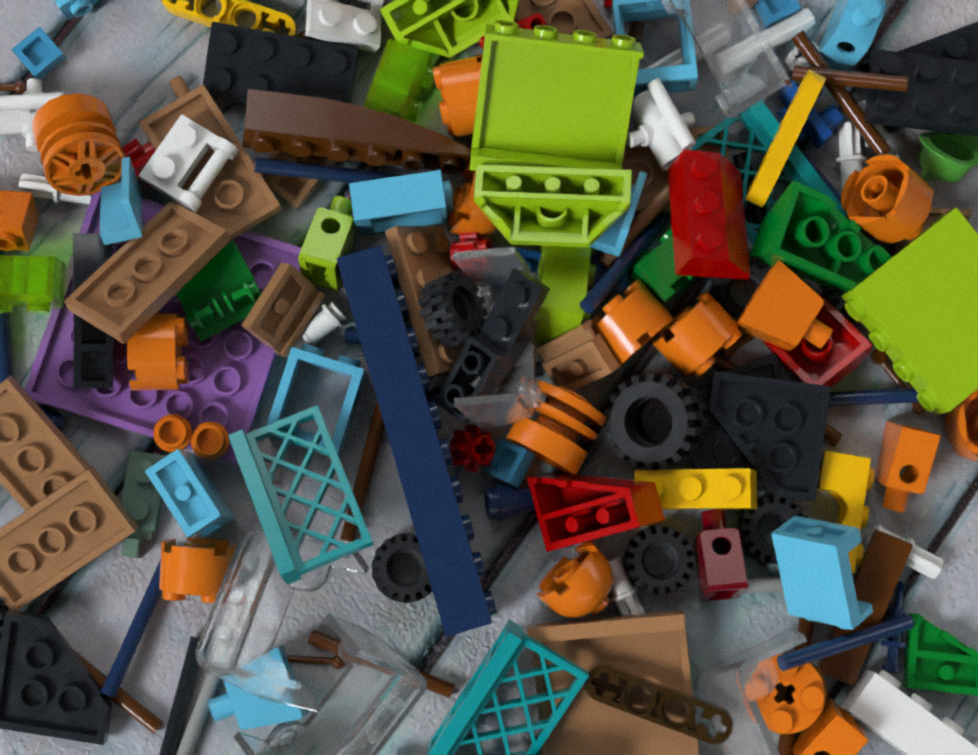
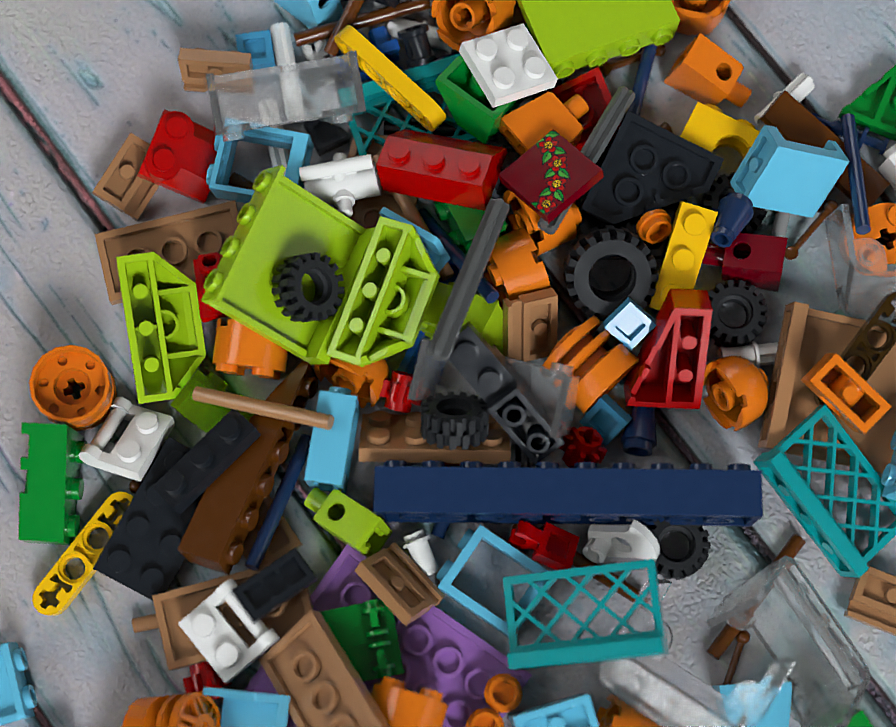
camera: 75 degrees left, 5 degrees down
none -> black plate [152,409,261,515]
none -> medium nougat bar [192,386,334,430]
none -> black plate [231,547,318,625]
none -> black tyre [271,252,345,323]
none -> black tile [303,119,350,157]
none -> black bush [397,24,437,68]
none -> dark grey axle [427,198,510,361]
none -> white plate [459,23,558,108]
none -> dark red tile [499,129,604,224]
none -> red plate [508,520,580,571]
none -> dark grey axle [537,86,635,235]
none -> white piece [583,519,660,563]
none -> plate [603,297,657,351]
none -> orange plate [636,209,672,244]
none -> dark blue cone [711,192,754,247]
none -> reddish brown hinge [785,200,838,260]
none -> orange brick [801,353,892,434]

